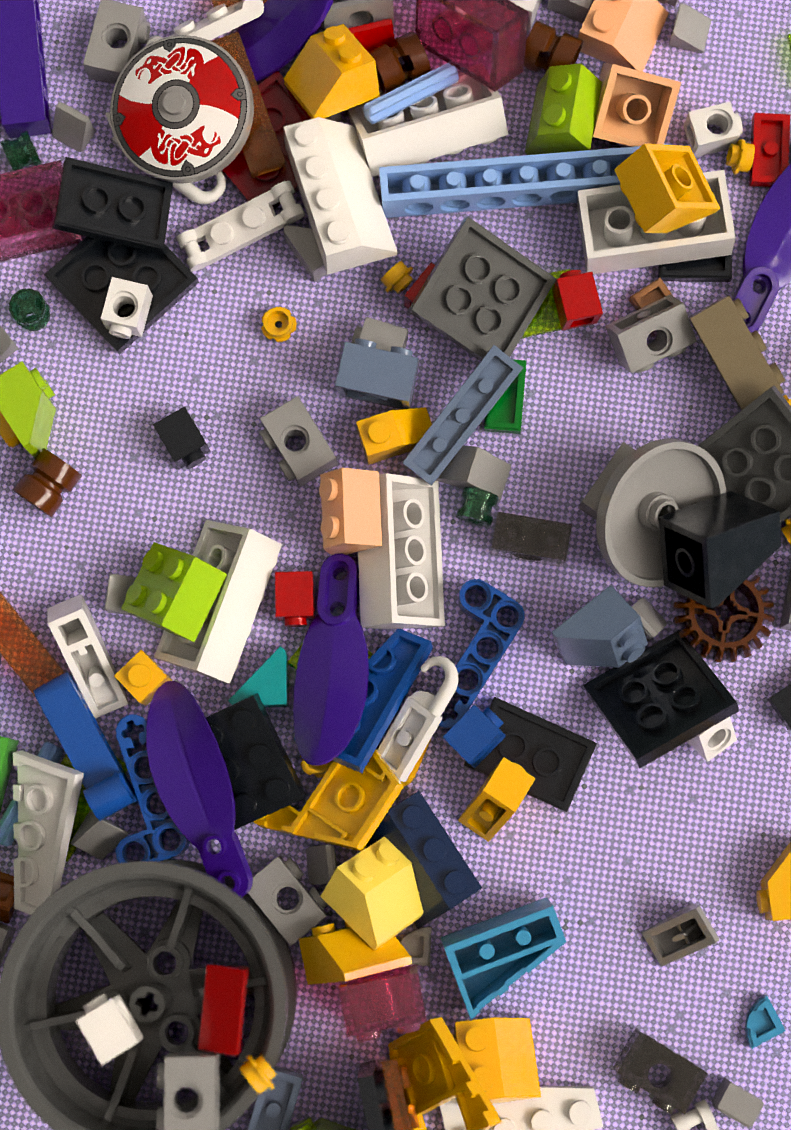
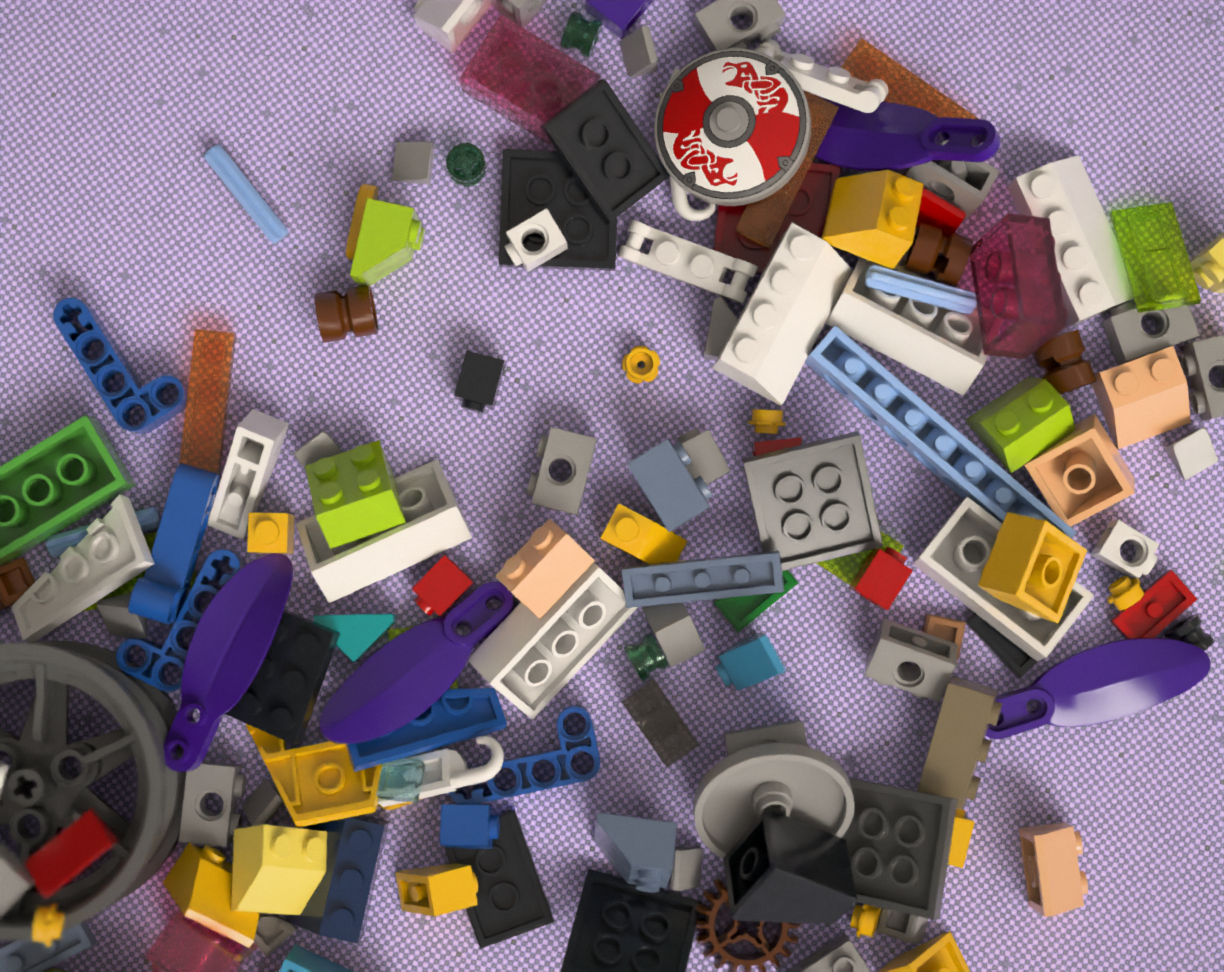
camera: 40 degrees right, 5 degrees up
none -> clear light blue tile [376,759,425,802]
none -> dark azure slope [715,633,786,691]

